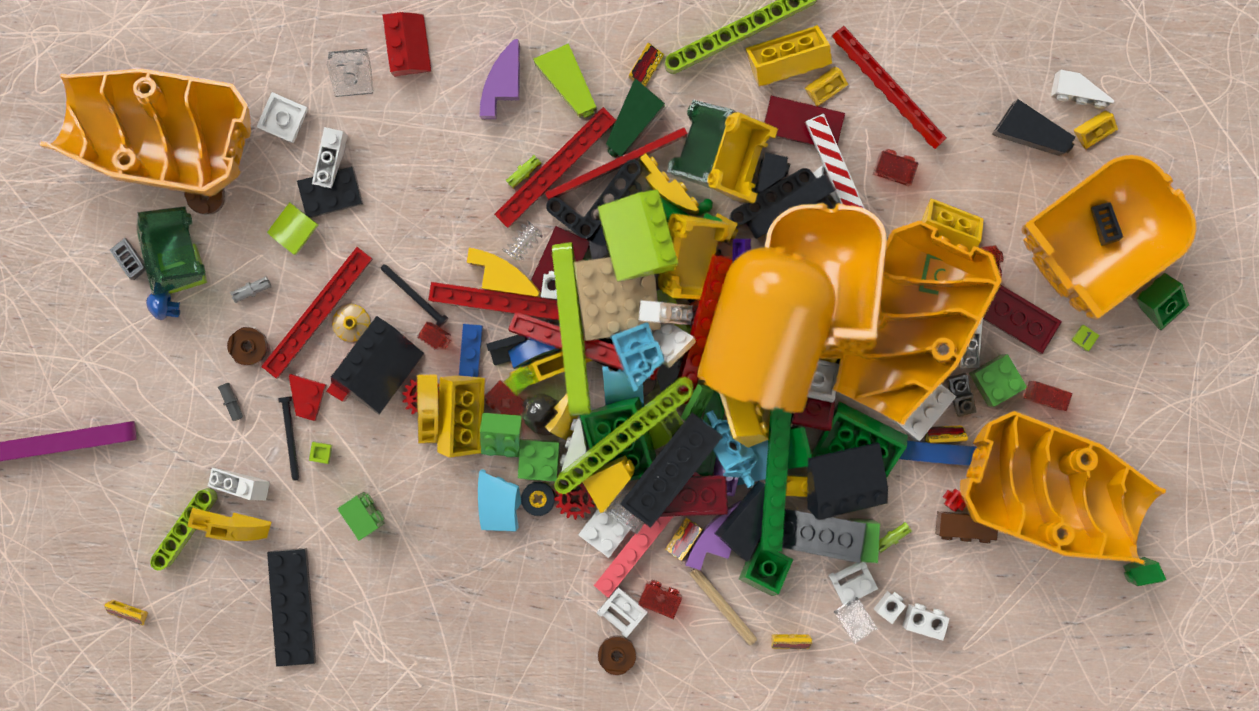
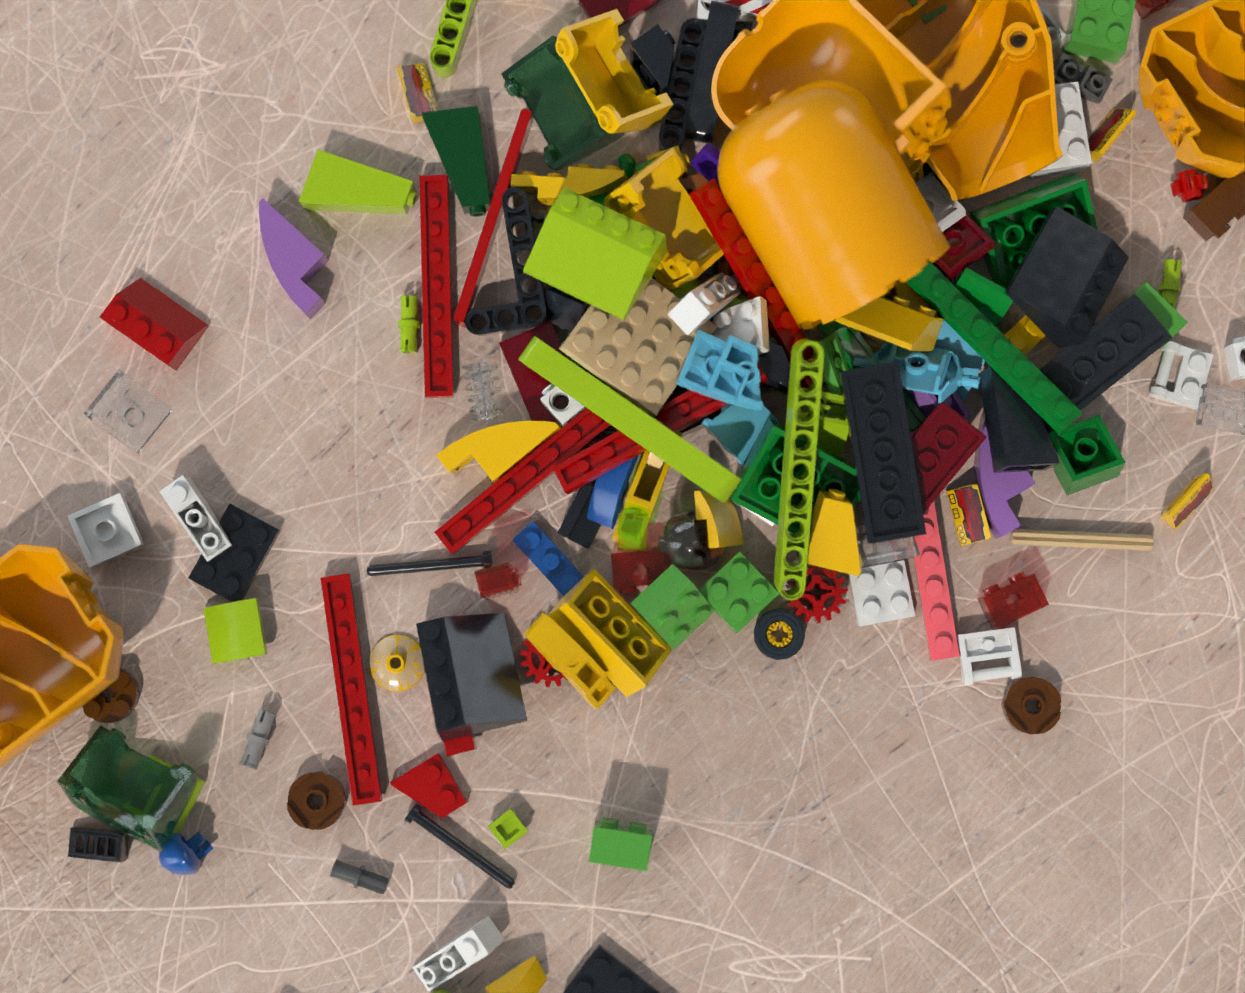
camera: 50 degrees left, 5 degrees down
medium azure slope [478,469,521,531] -> none
white slope [559,415,590,474] -> none
blue slope [899,441,977,465] -> none

